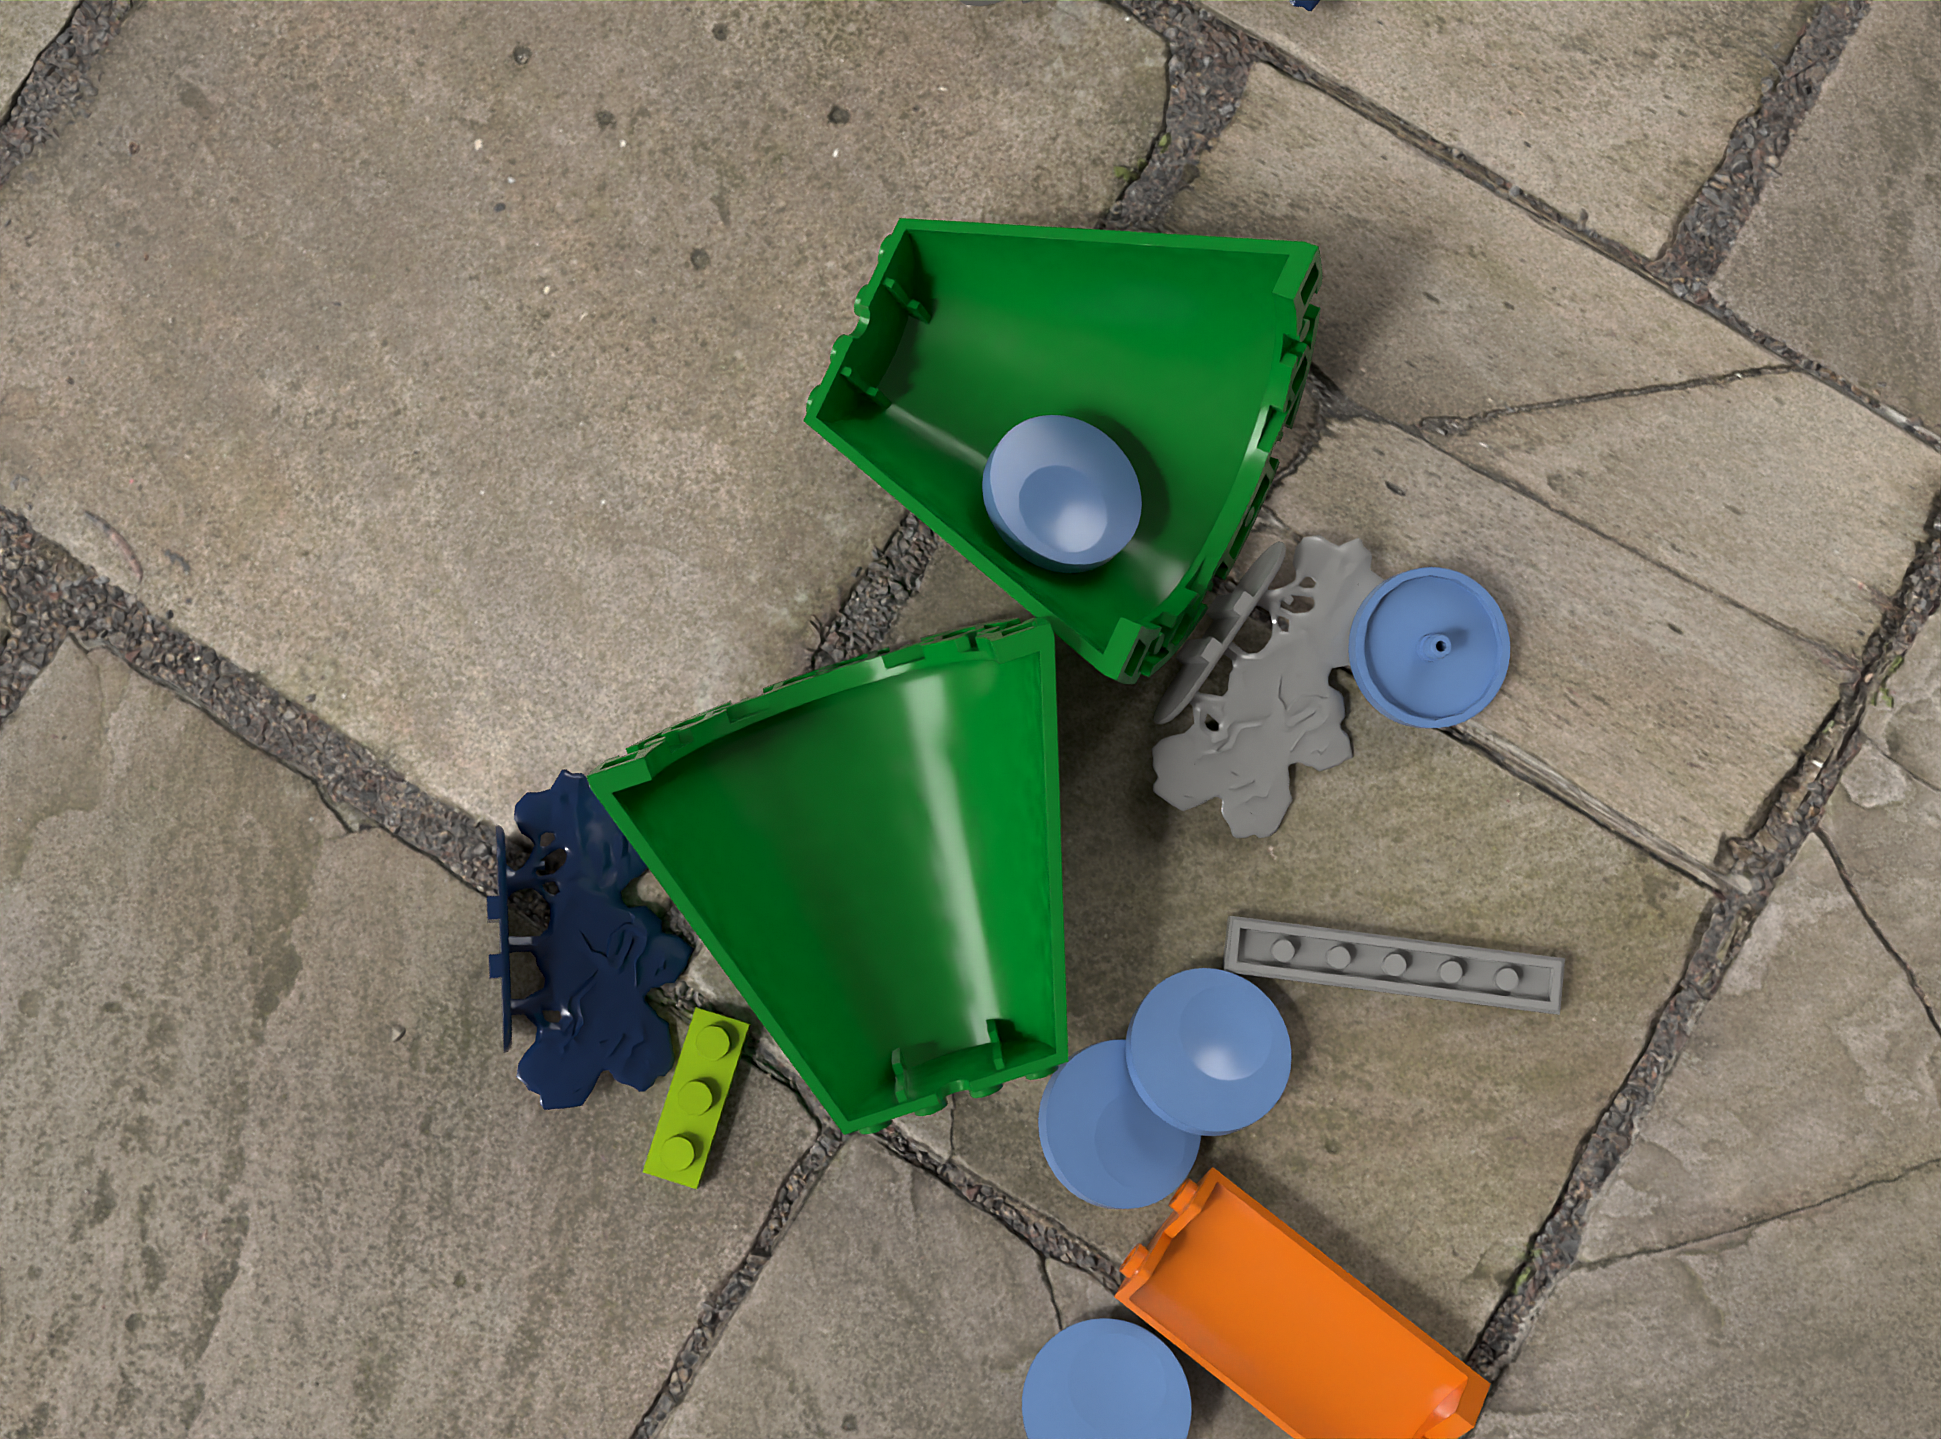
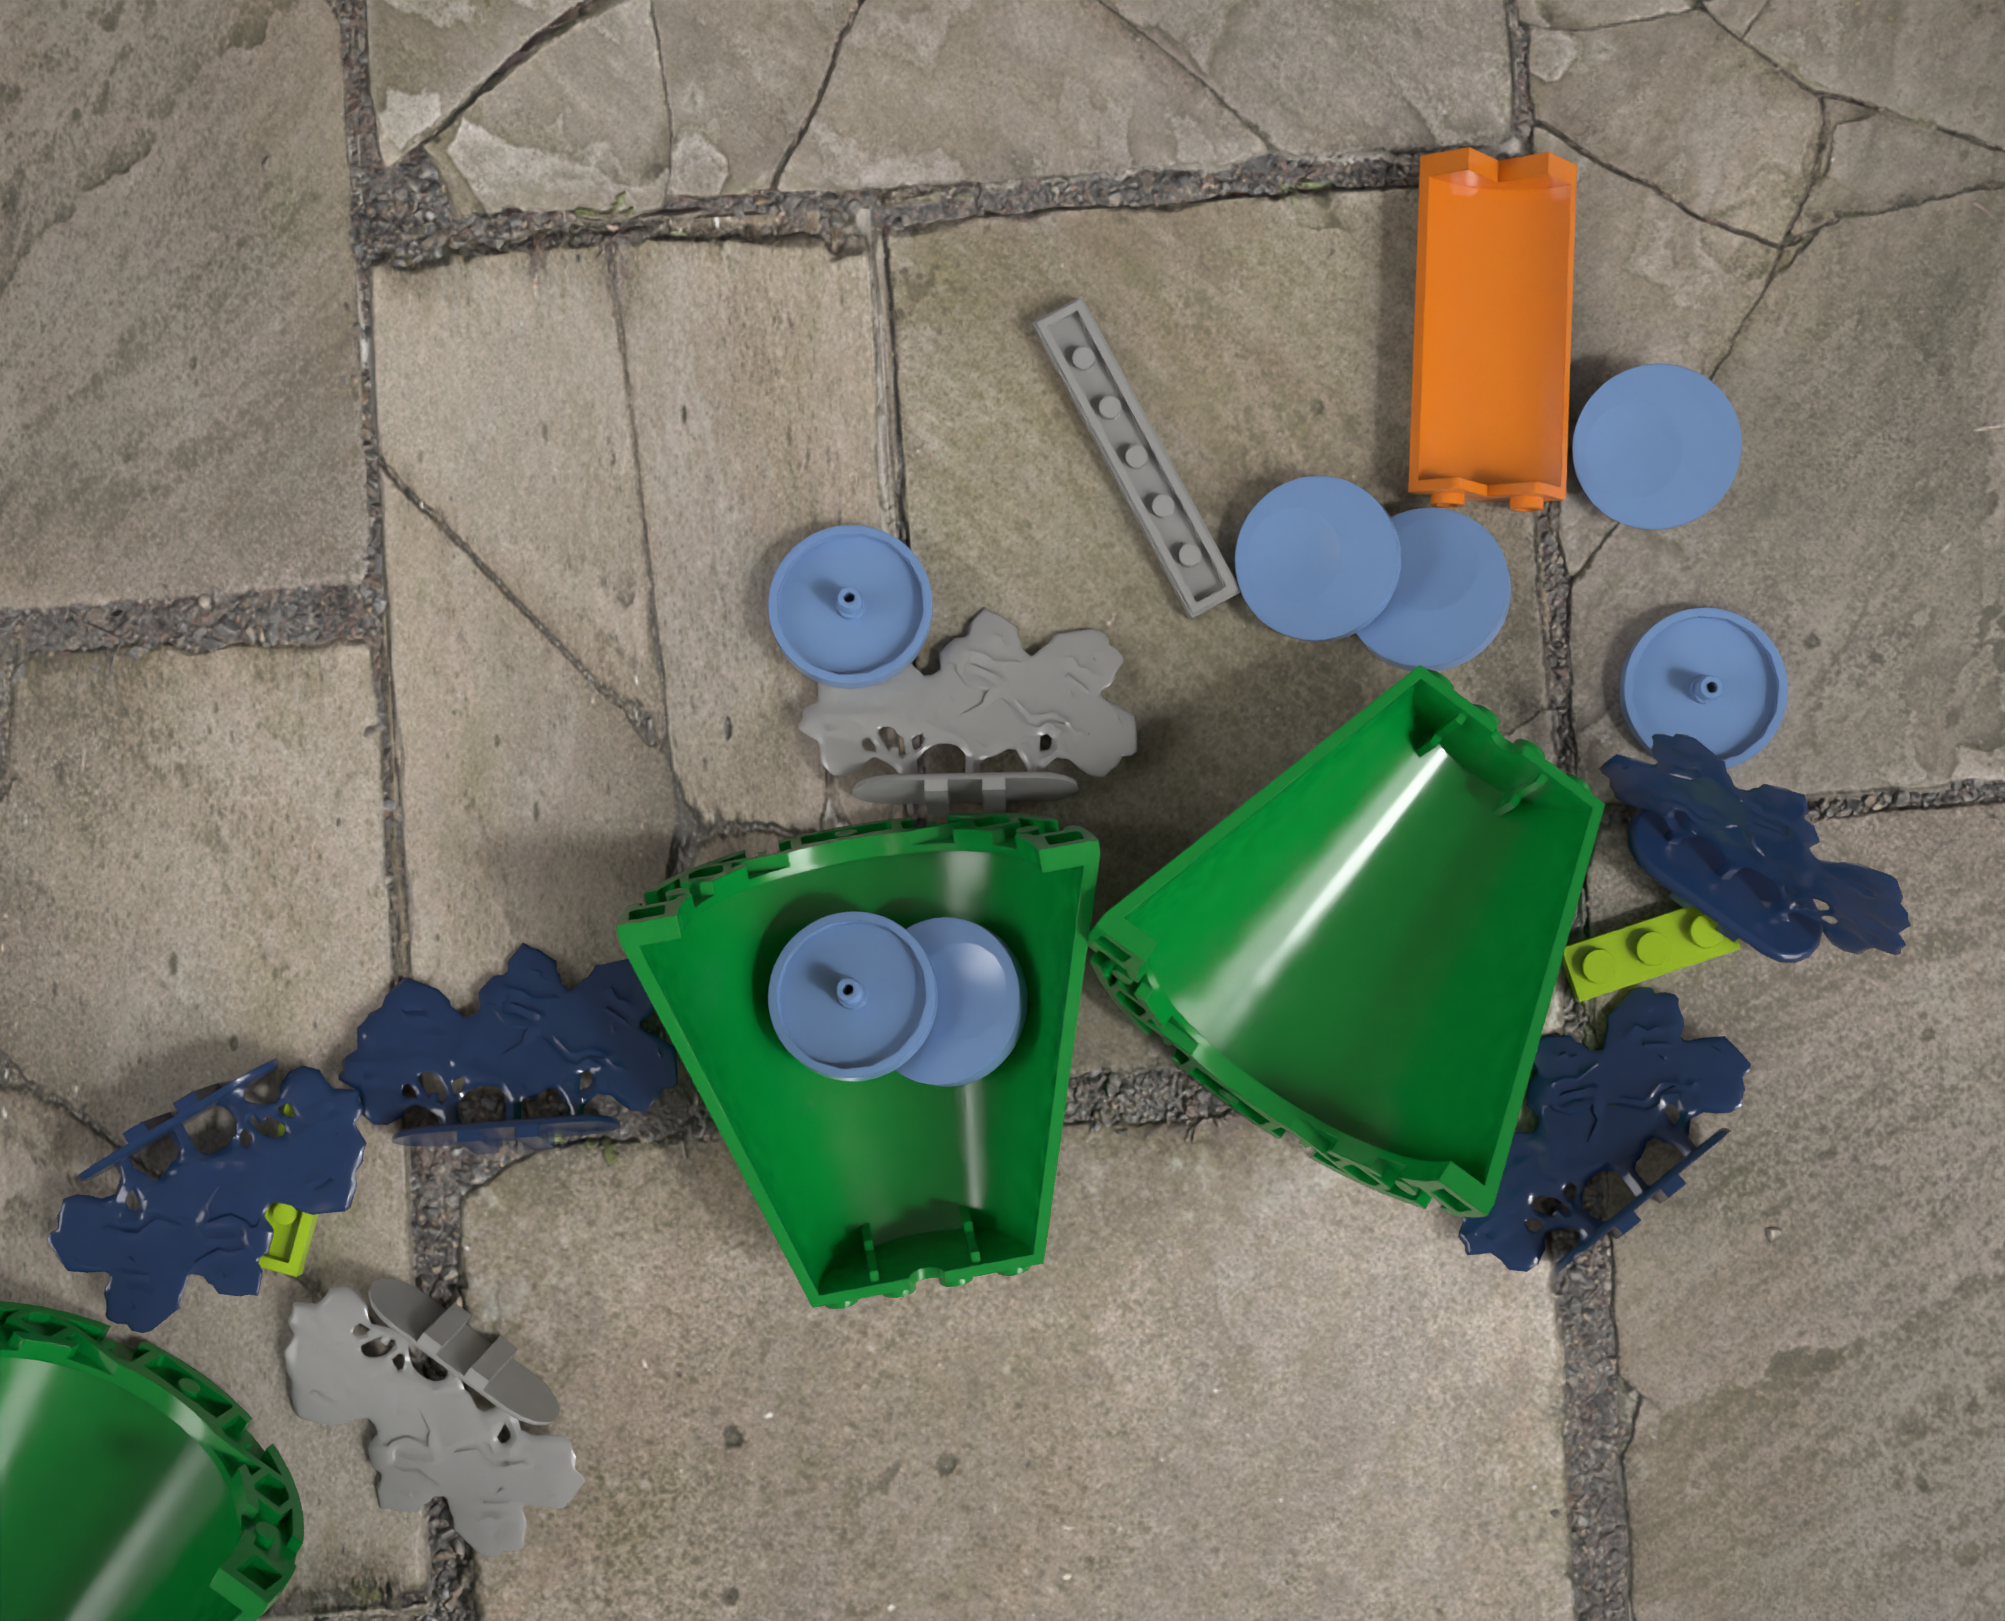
camera: 120 degrees left, 5 degrees up
none -> dark blue plant [338,943,678,1155]
none -> medium blue piece [768,911,938,1081]
none -> dark blue plant [1599,734,1911,963]
none -> medium blue piece [1619,607,1788,768]

